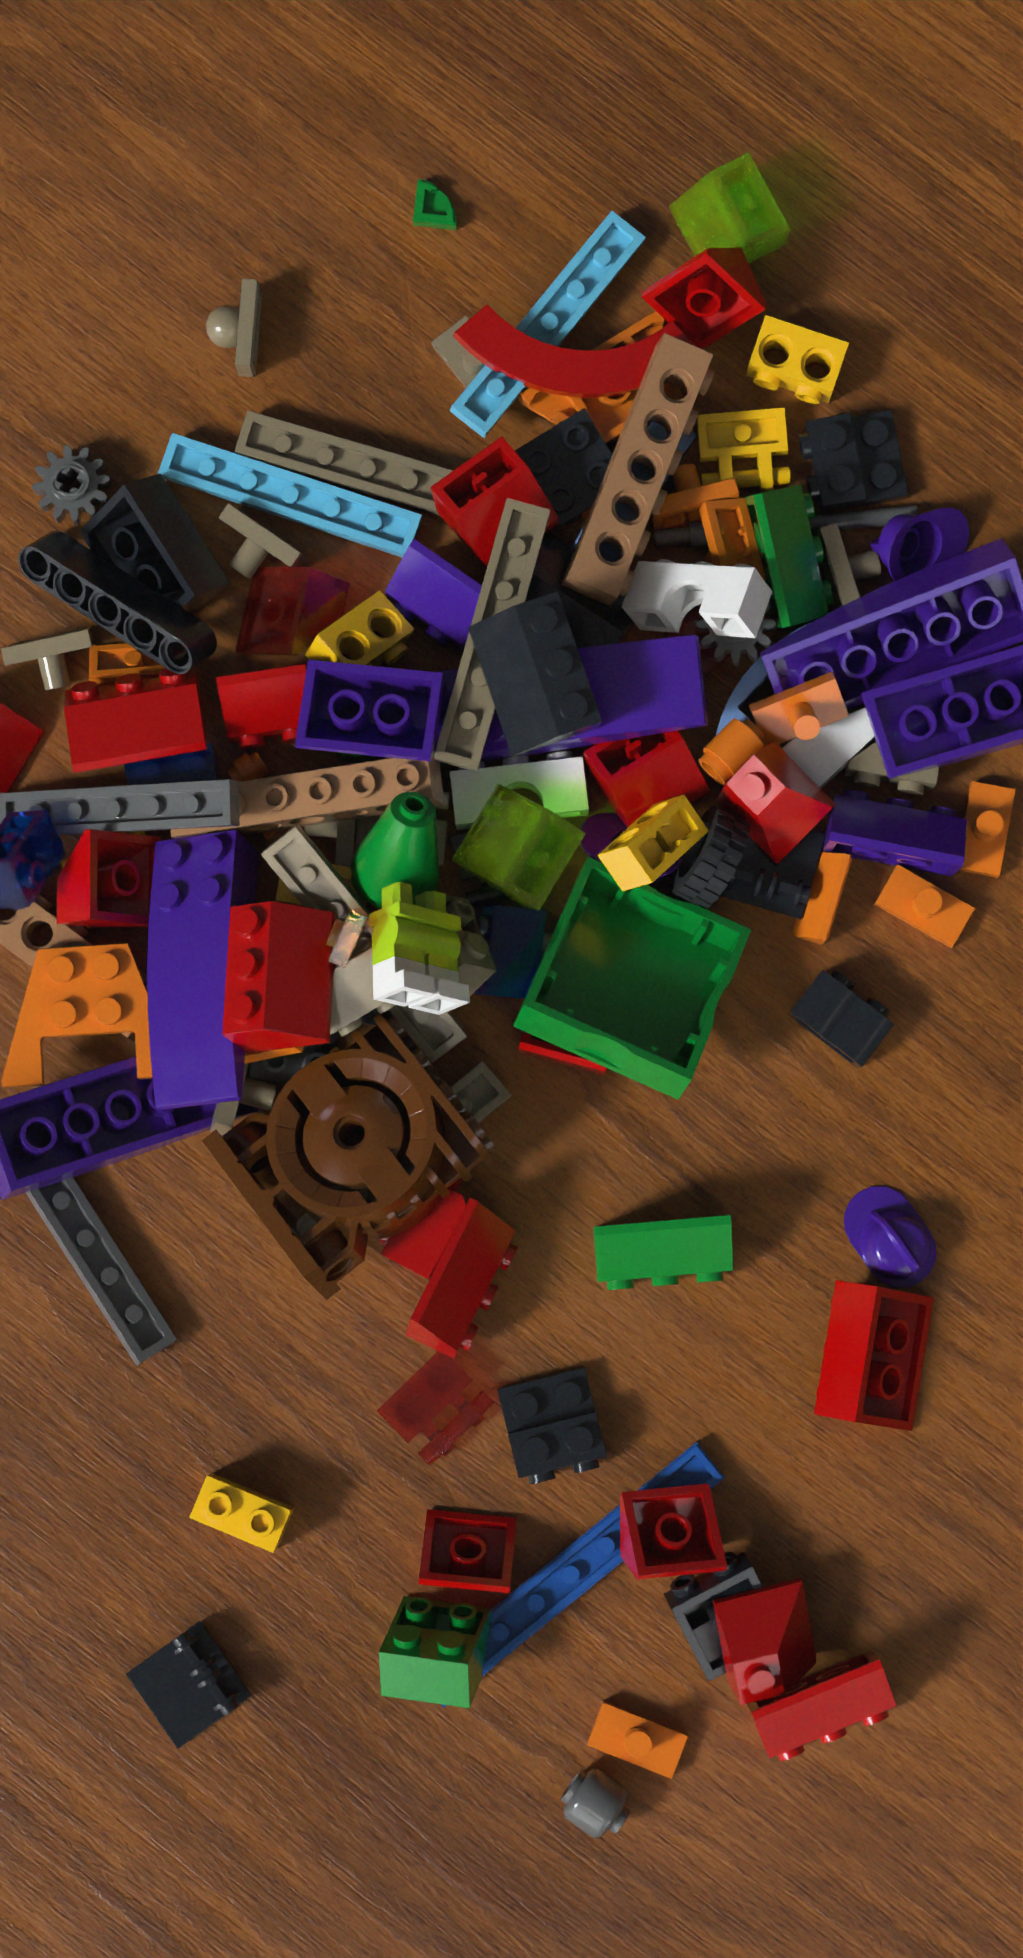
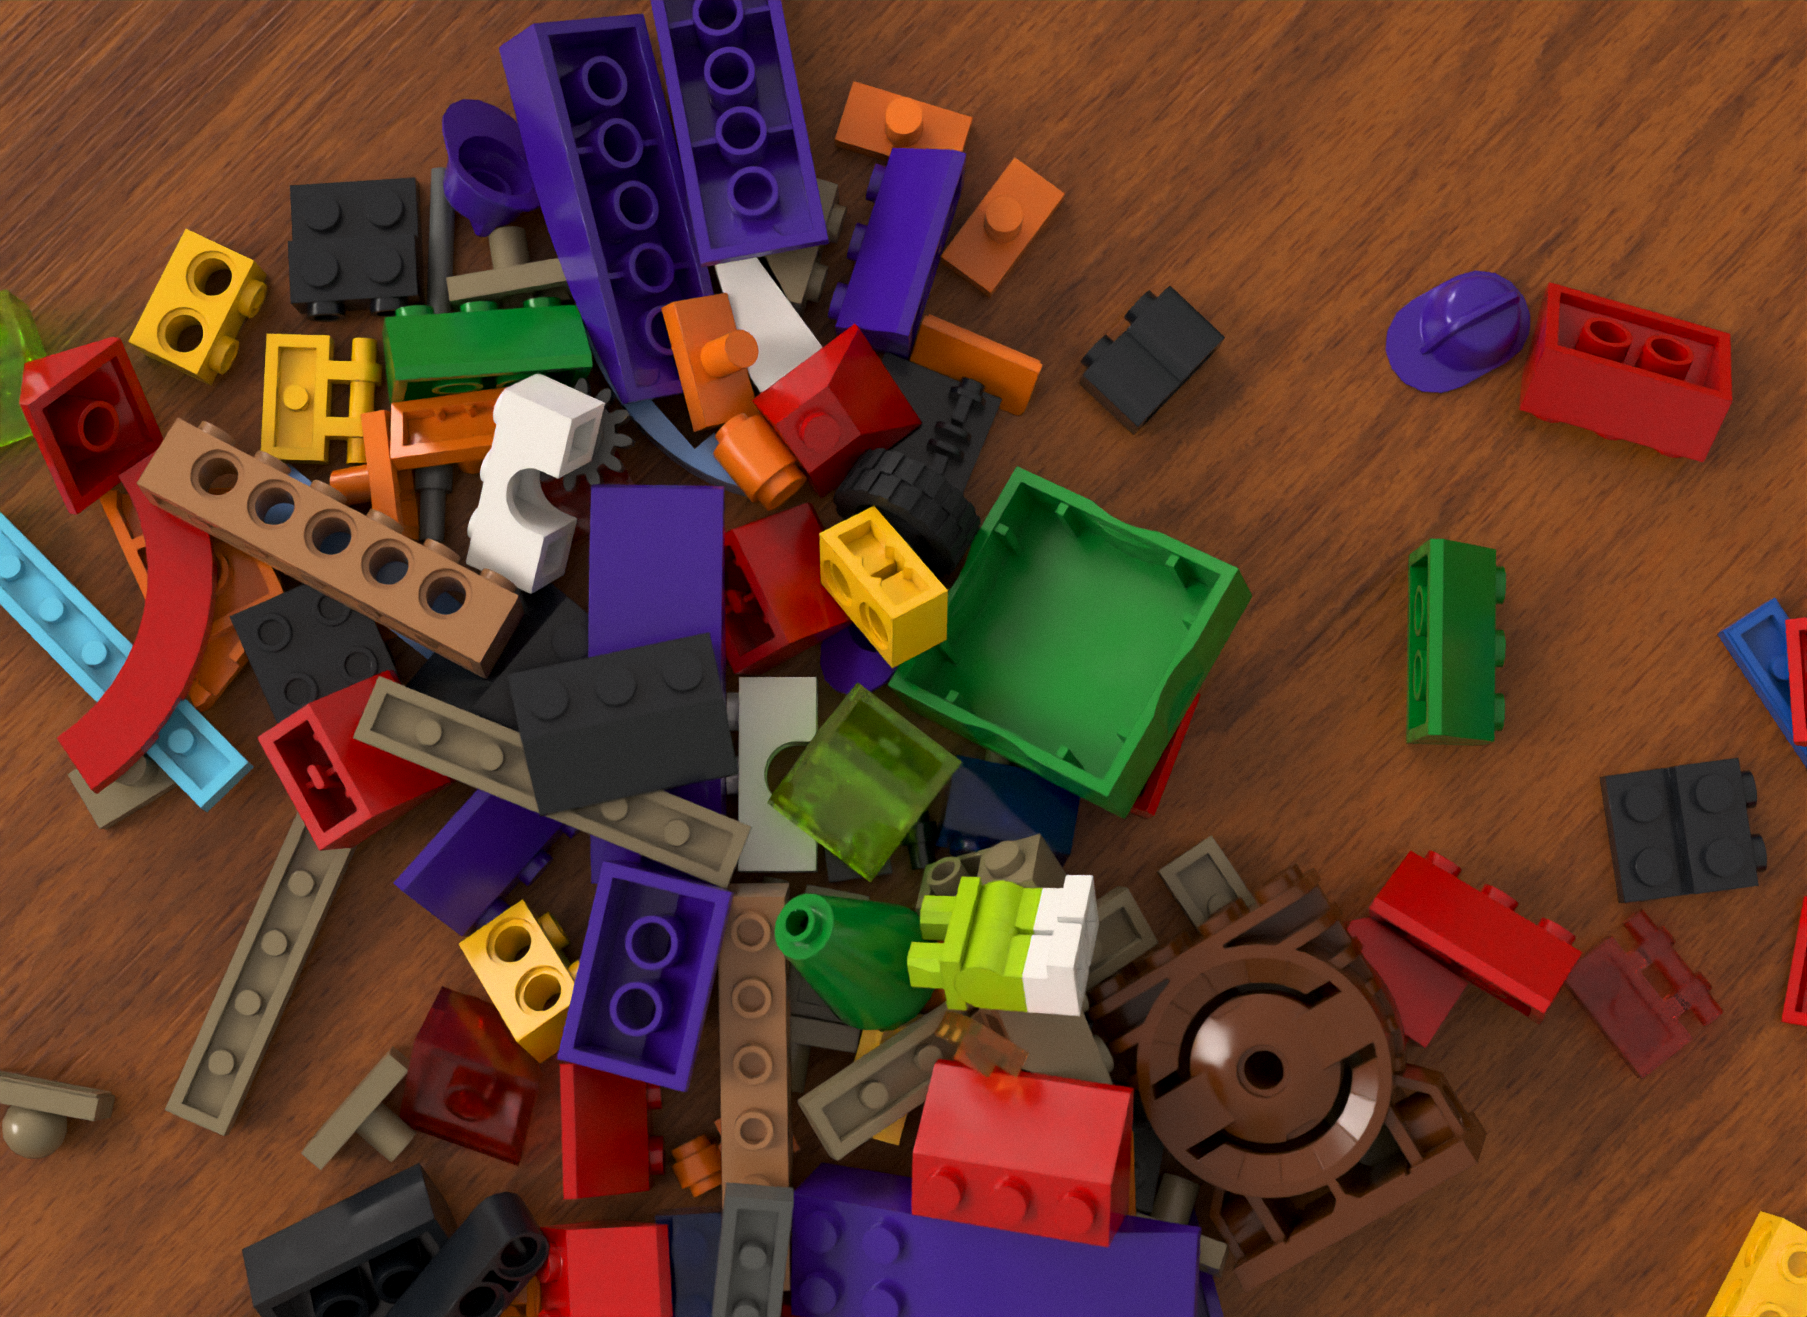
camera: 90 degrees left, 0 degrees up
medium azure plate [158,433,423,558] -> none

